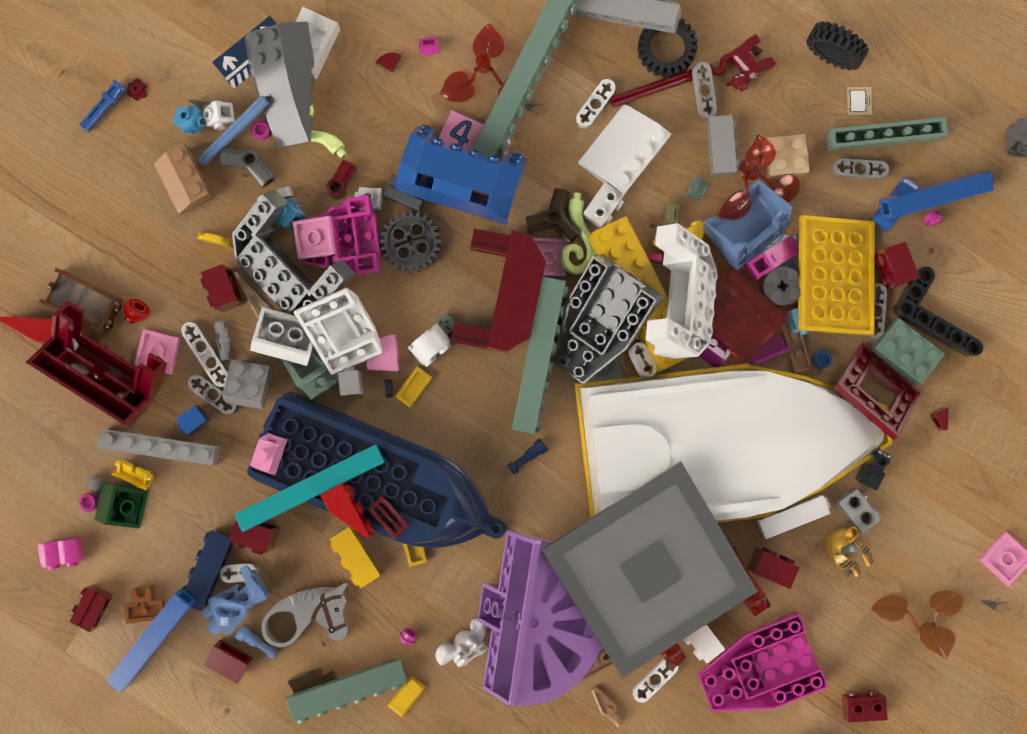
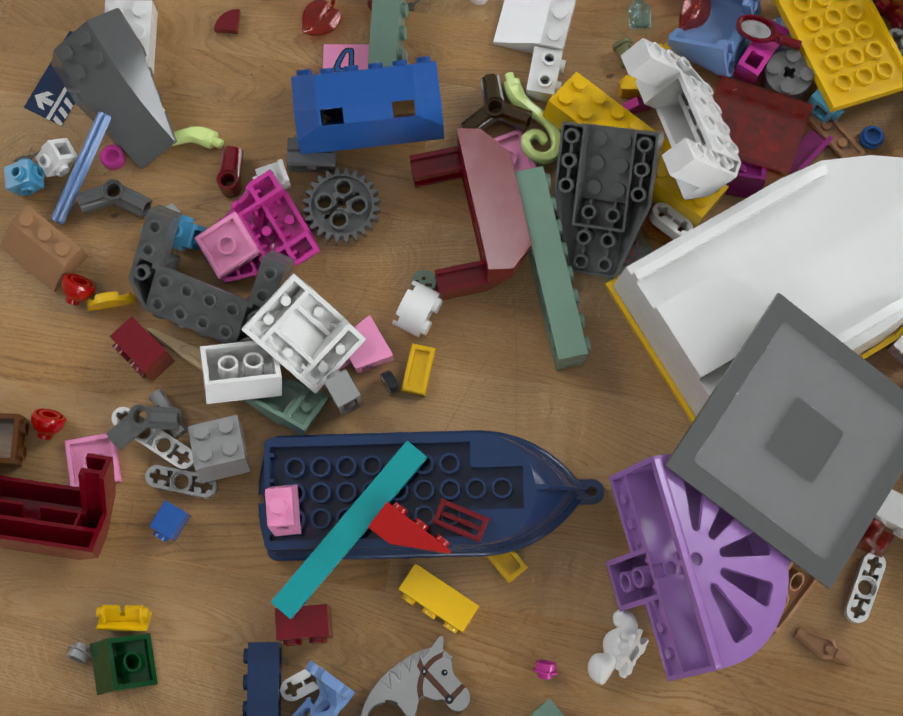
camera: 25 degrees left, 10 degrees down
dark pink plate [79,493,99,512] -> none
light grey brick [97,429,221,466] -> none
dark blue piece [507,438,548,474] -> none
none -> red brick [62,274,96,306]
none -> dark grey piece [106,404,182,450]
none -> dark red piece [735,14,802,50]

